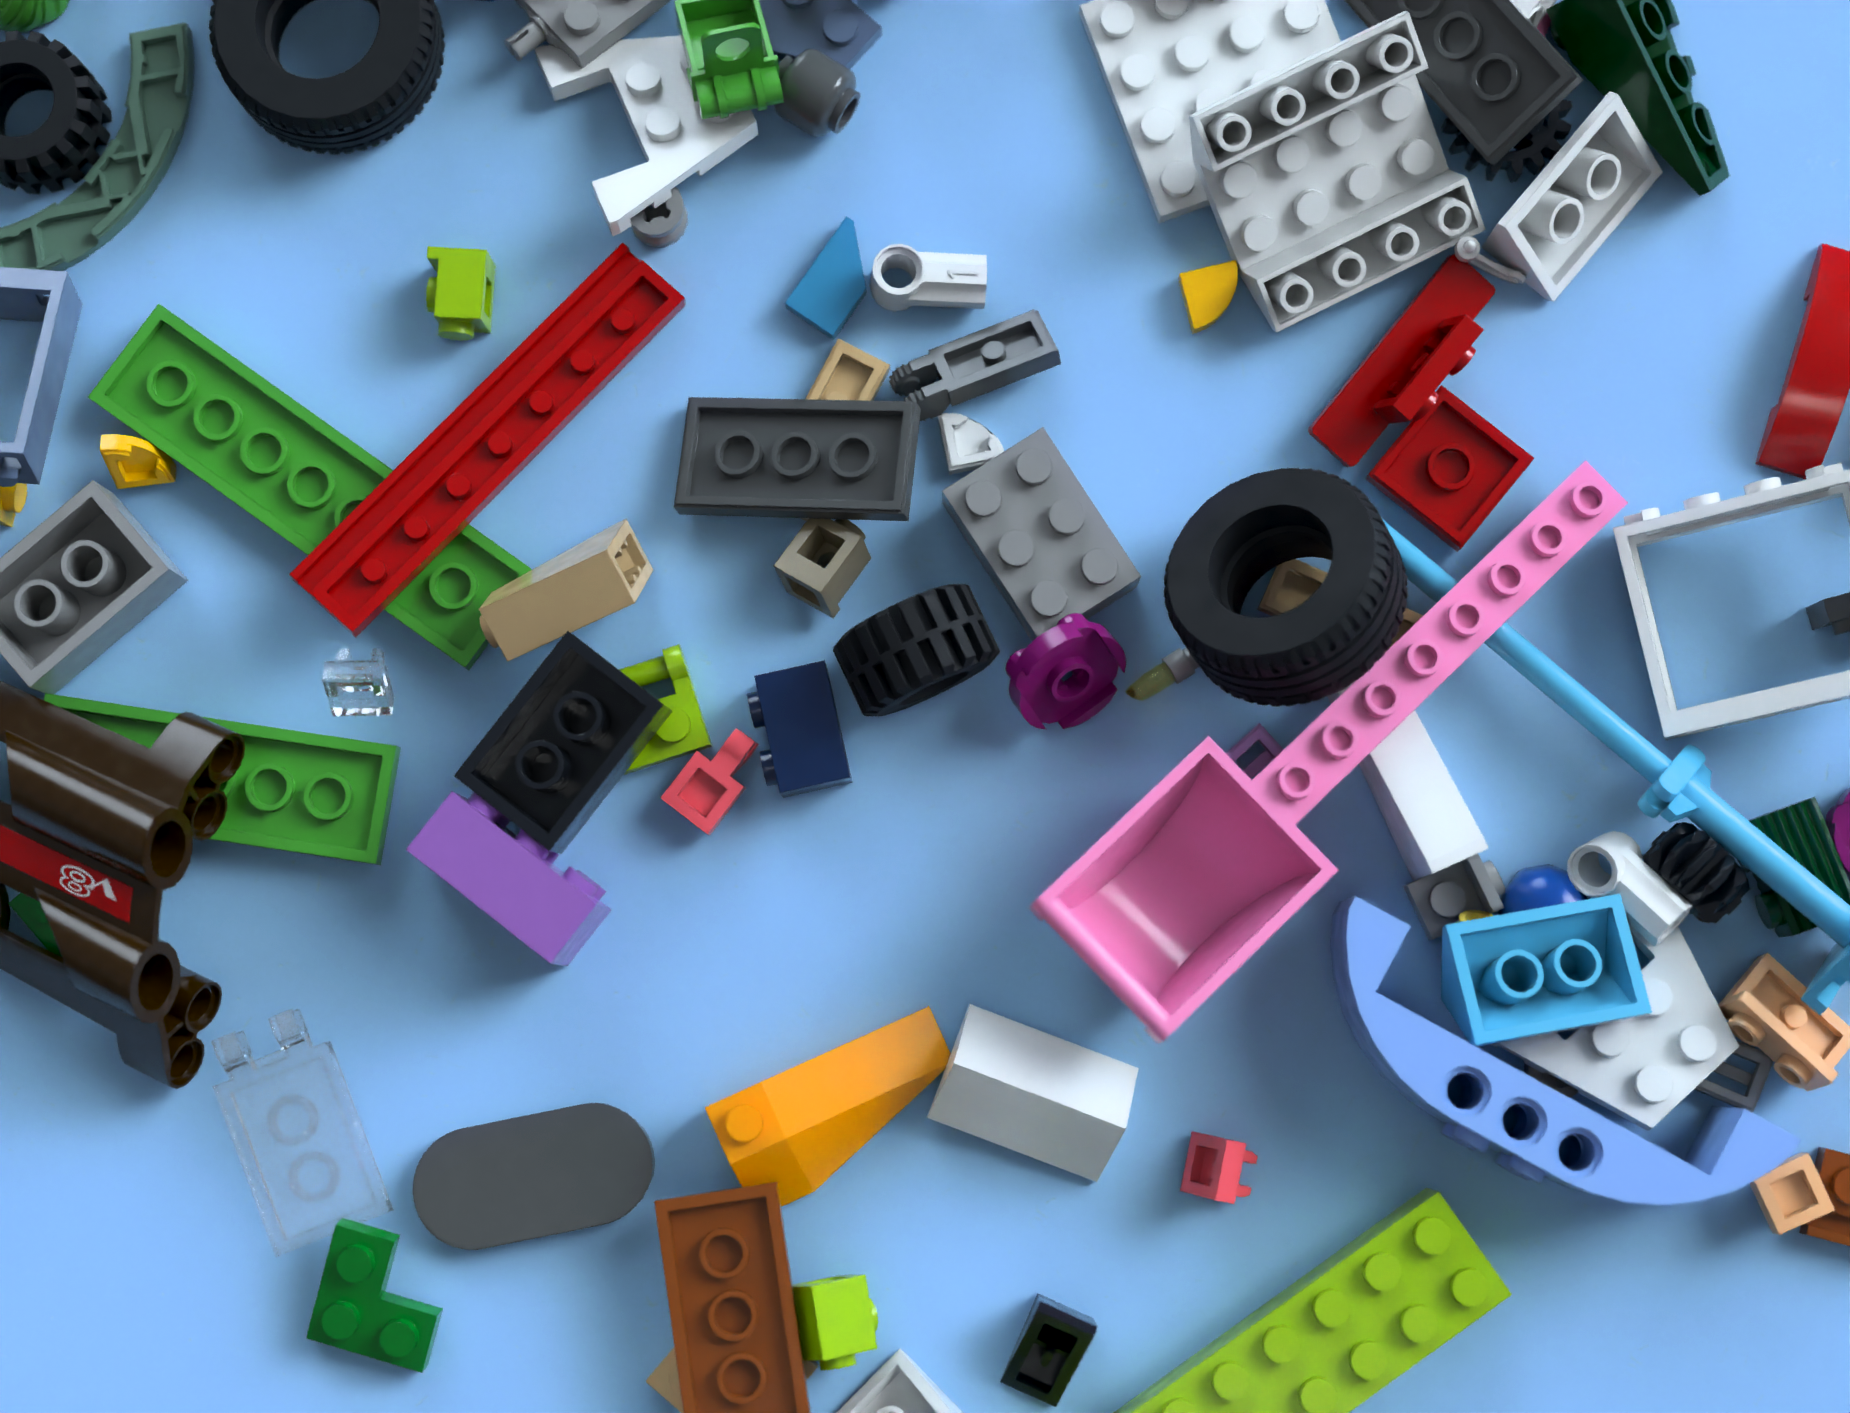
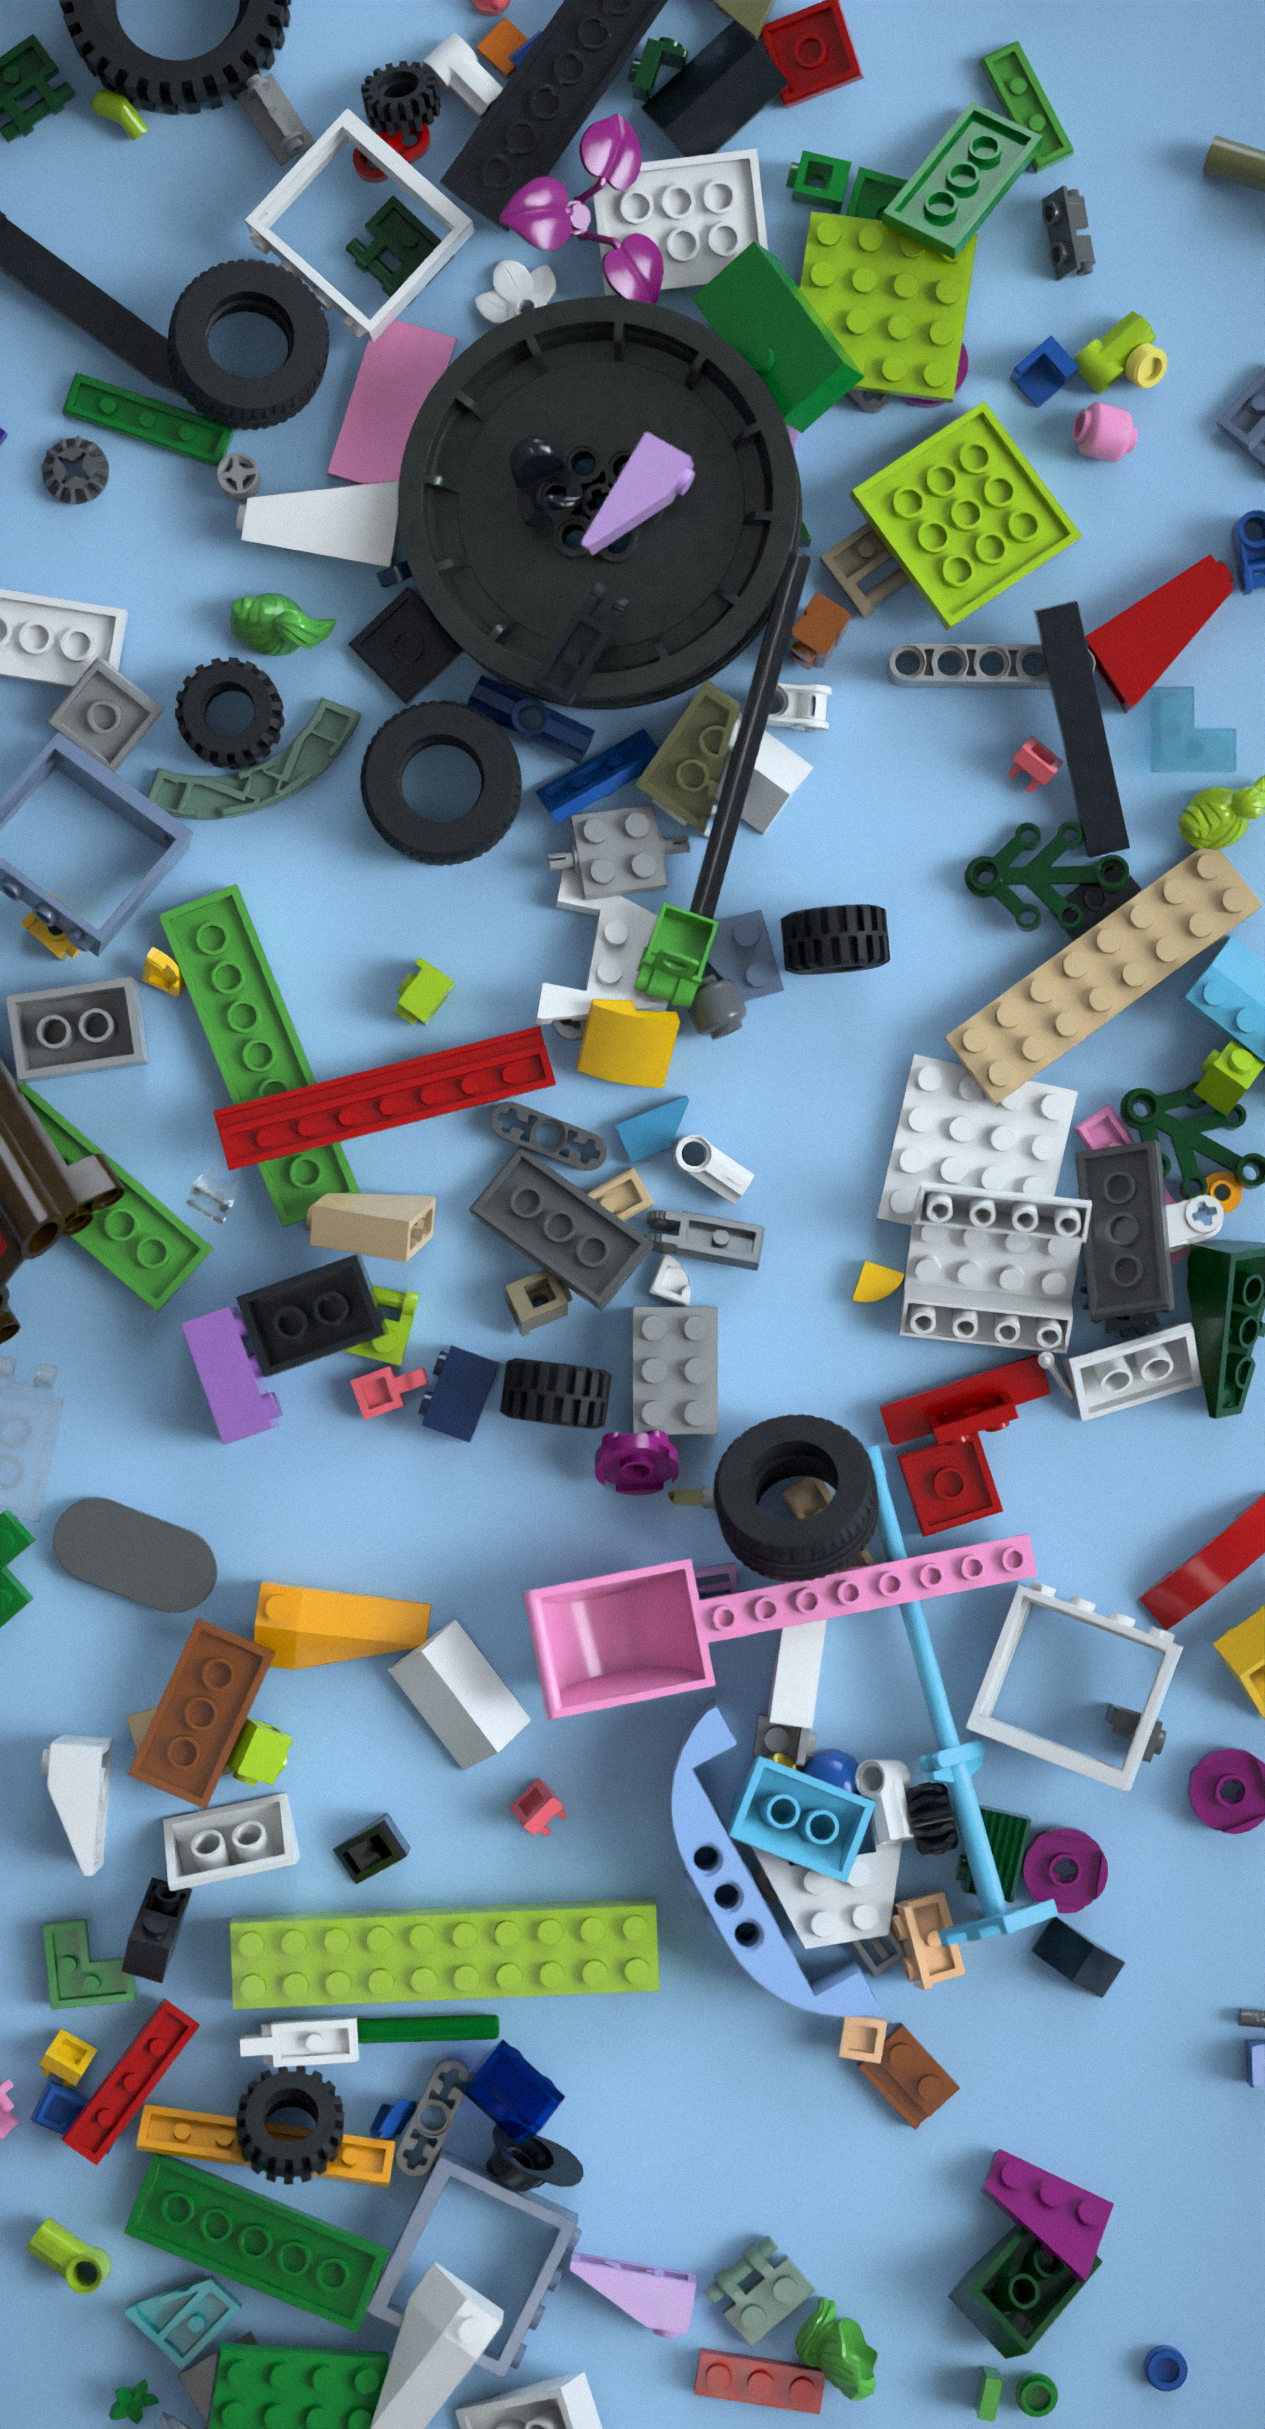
camera: 25 degrees right, 5 degrees up
none -> dark grey beam [491,1101,607,1171]
none -> yellow slope [576,999,680,1088]

